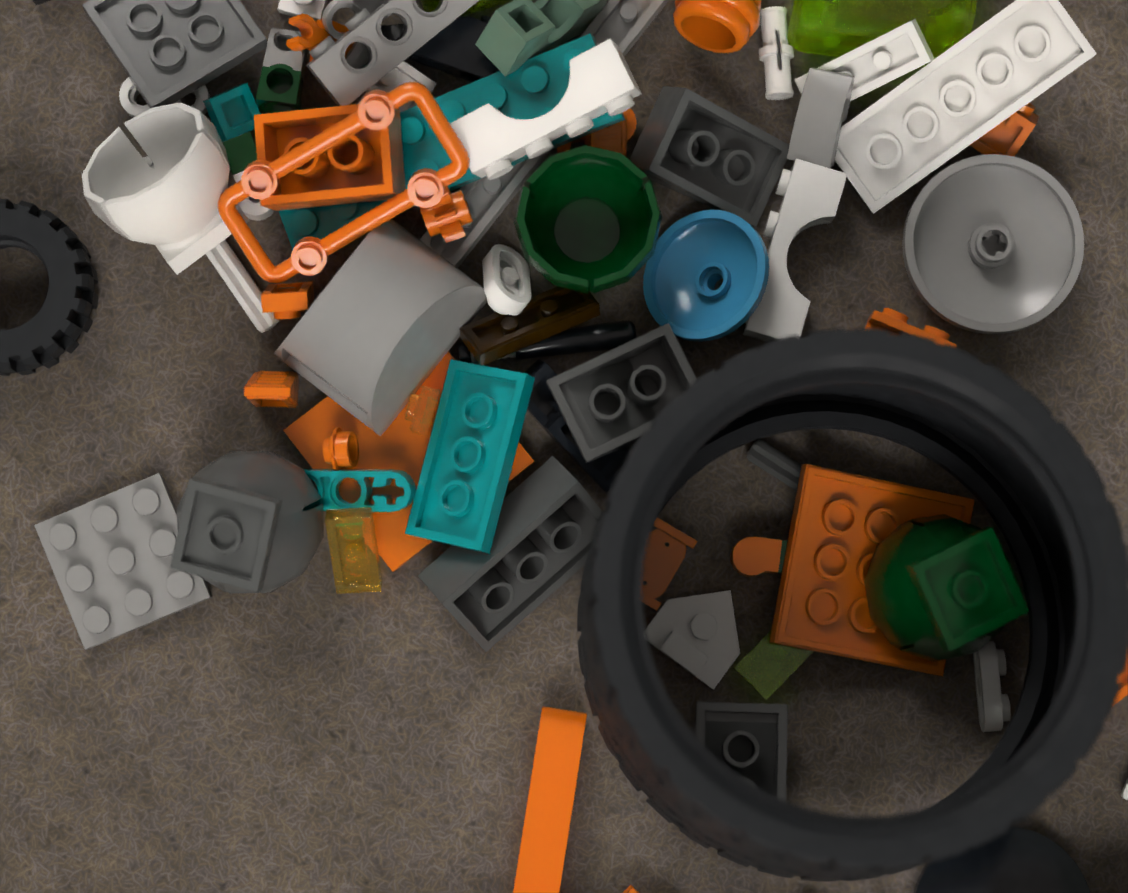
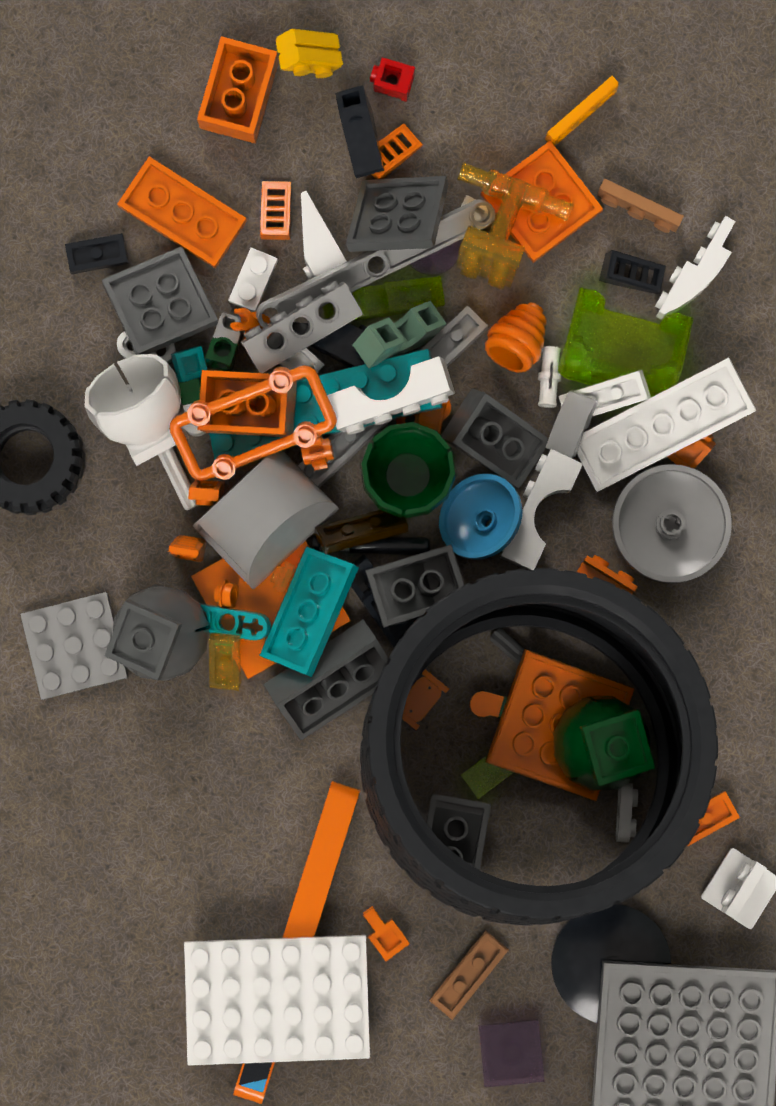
camera: 15 degrees right, 0 degrees up
white plate [482,244,532,315] -> none
white plate [645,590,740,690] -> none

